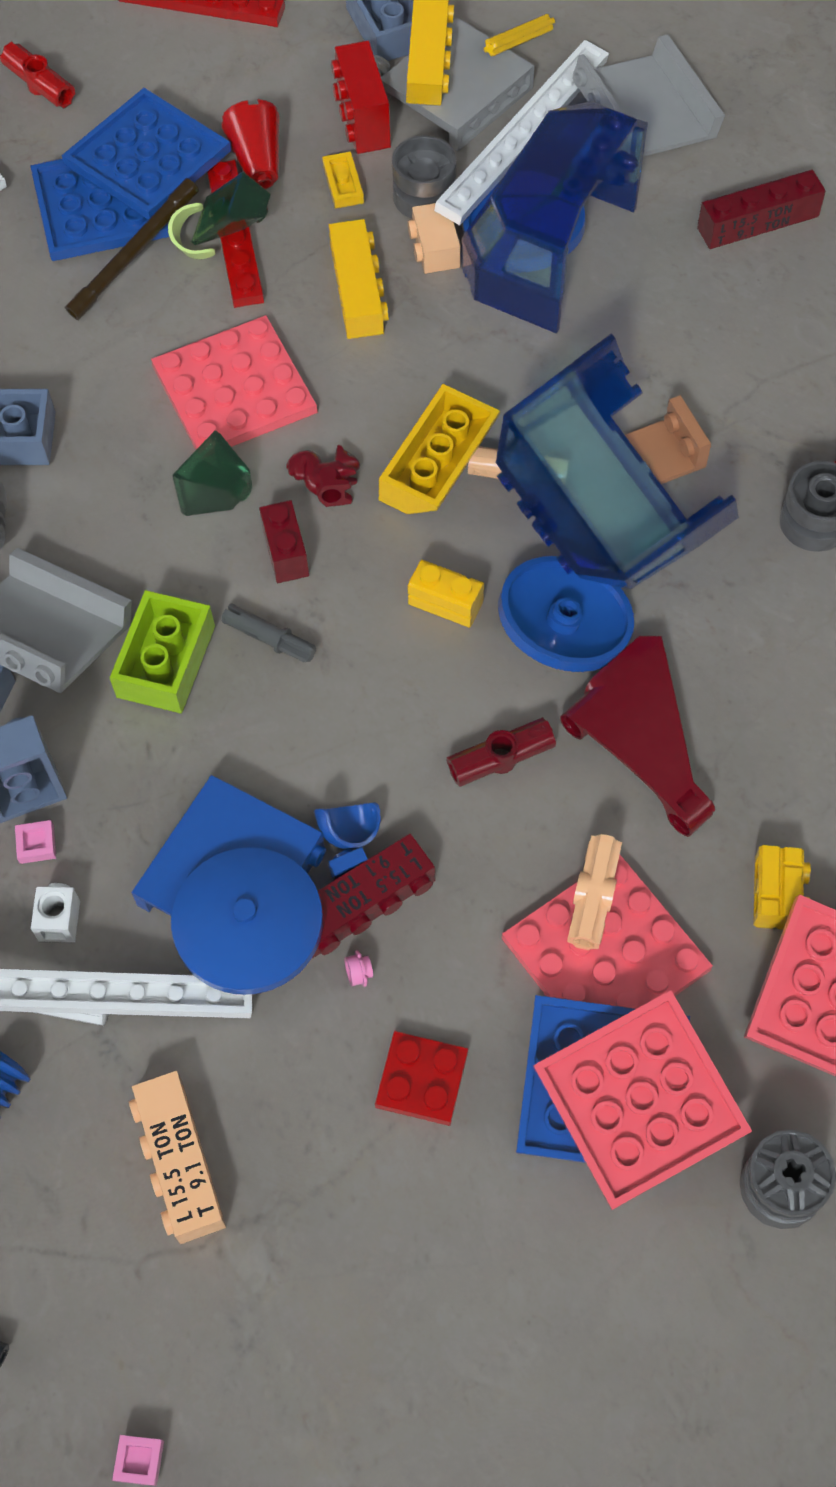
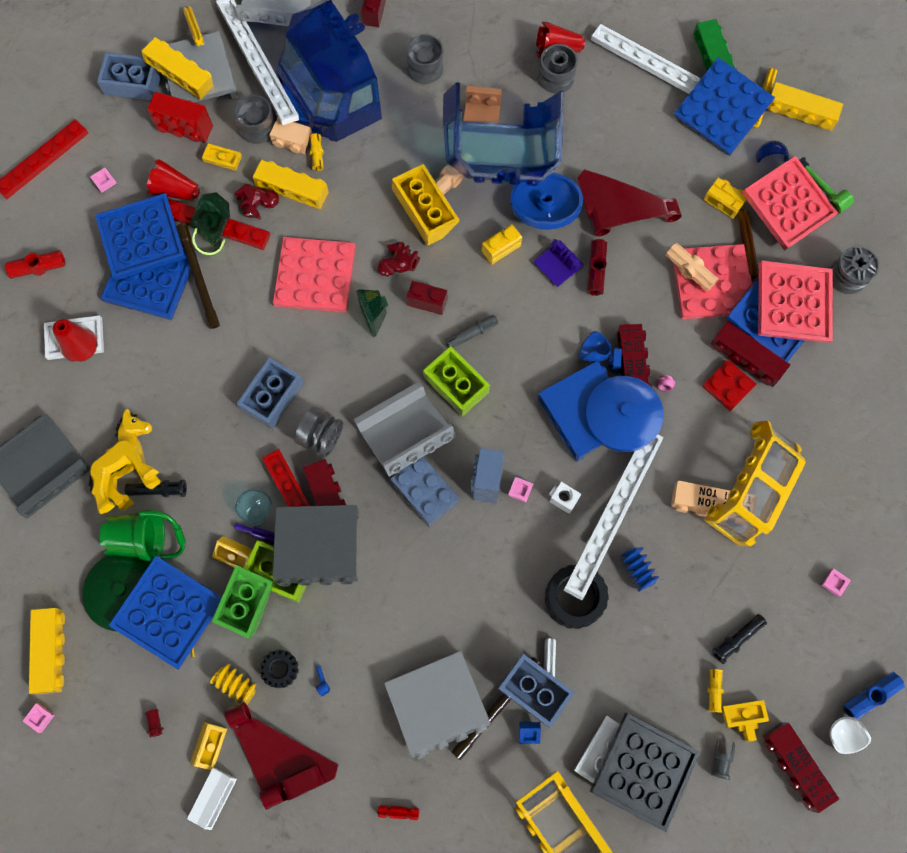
camera: 60 degrees left, 10 degrees up
none -> bright pink plate [90,168,117,193]
none -> dark red animal [235,184,279,220]
none -> yellow pin [310,133,324,171]
none -> flat silver wheel [407,34,444,84]
none -> dark purple hinge [533,239,584,287]
none -> windscreen [704,421,806,547]
none -> dark red brick [711,321,791,388]
none -> reddish brown axle [738,211,759,278]

